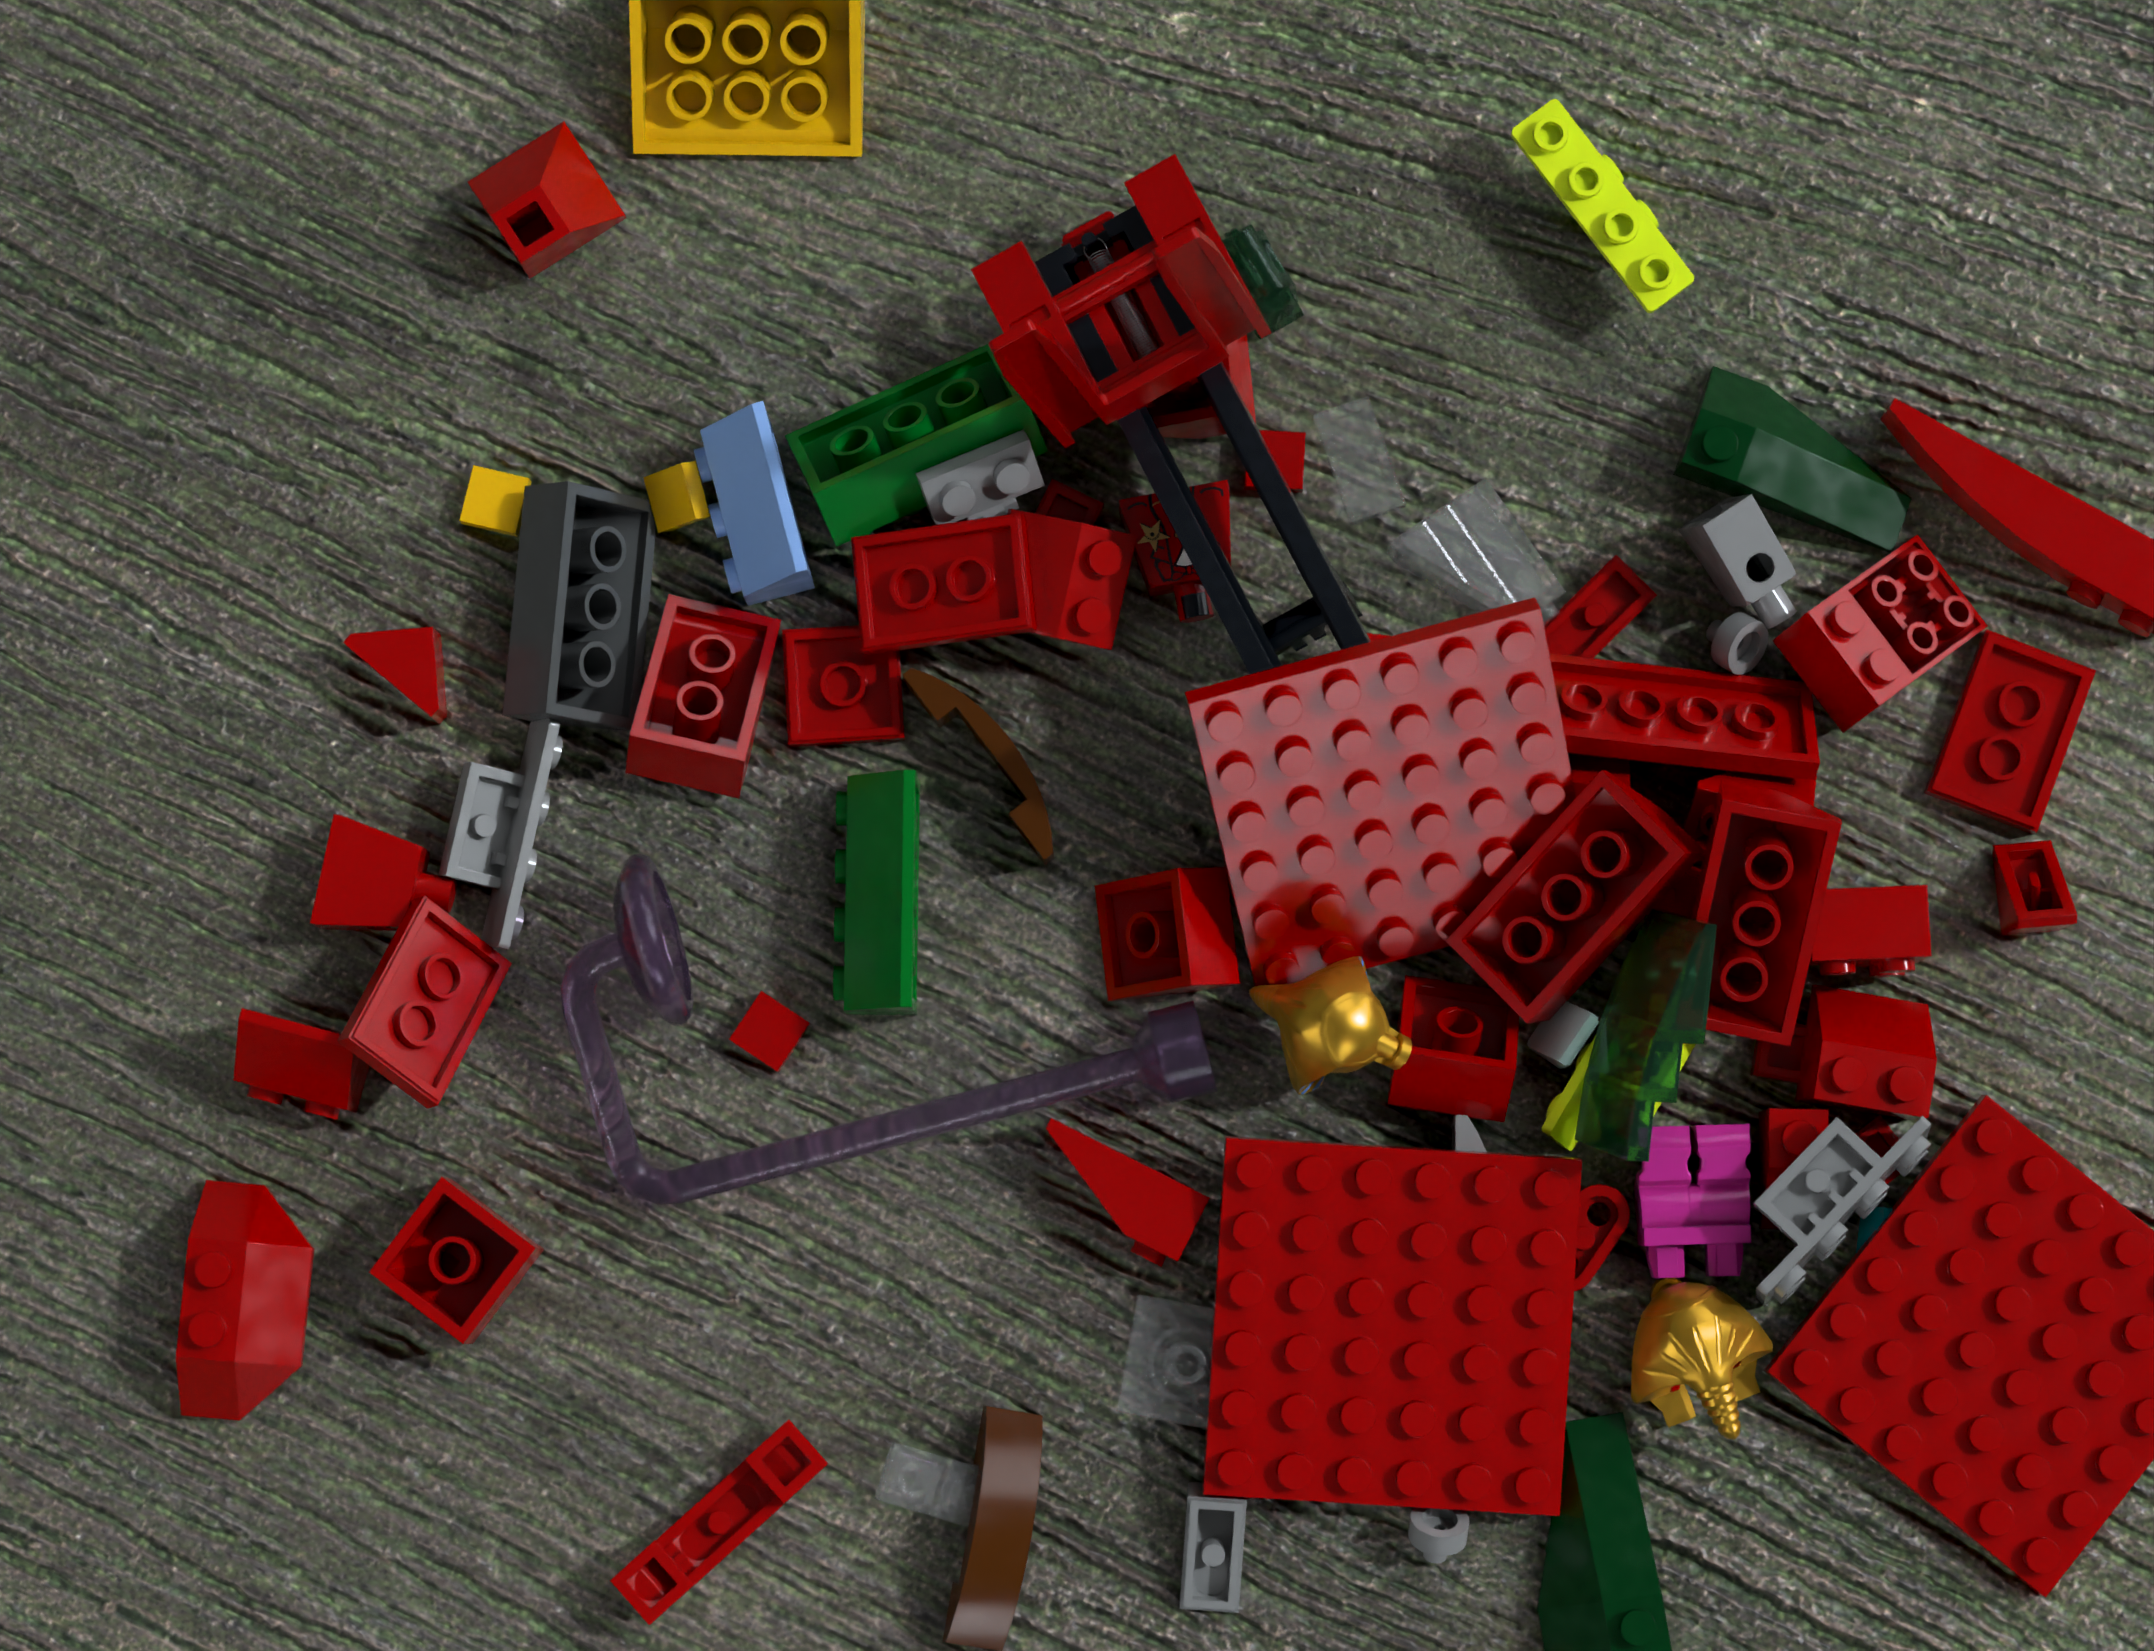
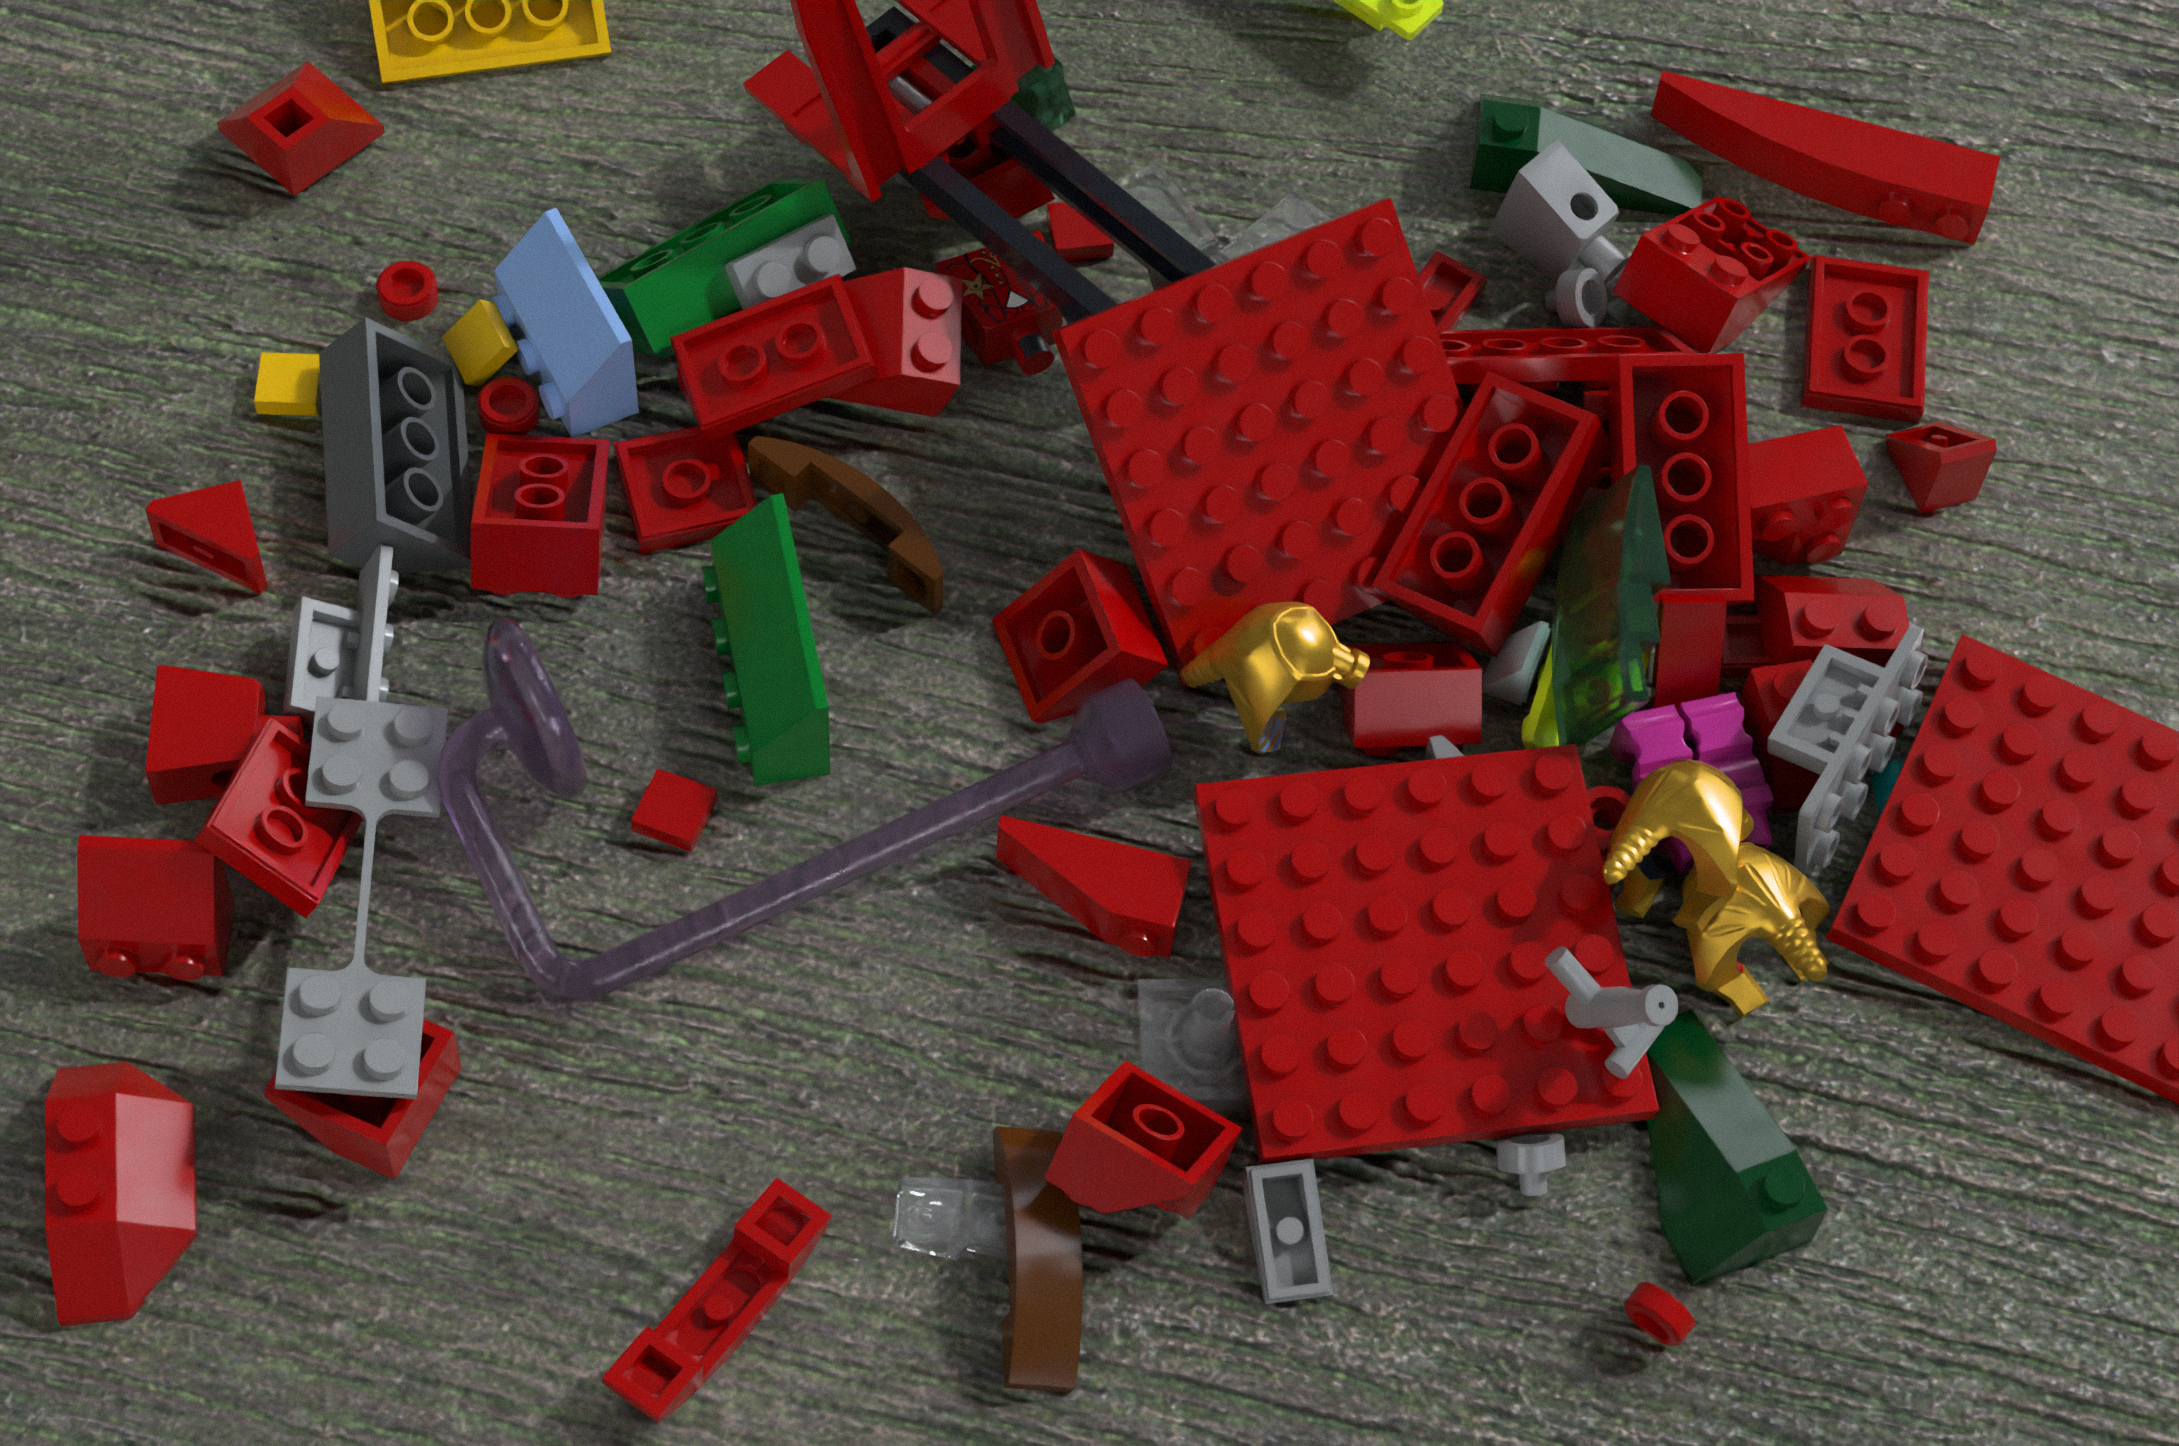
camera: 20 degrees left, 25 degrees down
none -> light grey hinge [275,696,448,1100]
none -> red tile [376,261,439,321]
none -> red tile [477,377,540,435]
none -> red slope [1044,1060,1243,1220]
none -> light grey piece [1544,946,1679,1079]
none -> pearl gold piece [1602,759,1754,932]
none -> red tile [1649,594,1727,711]

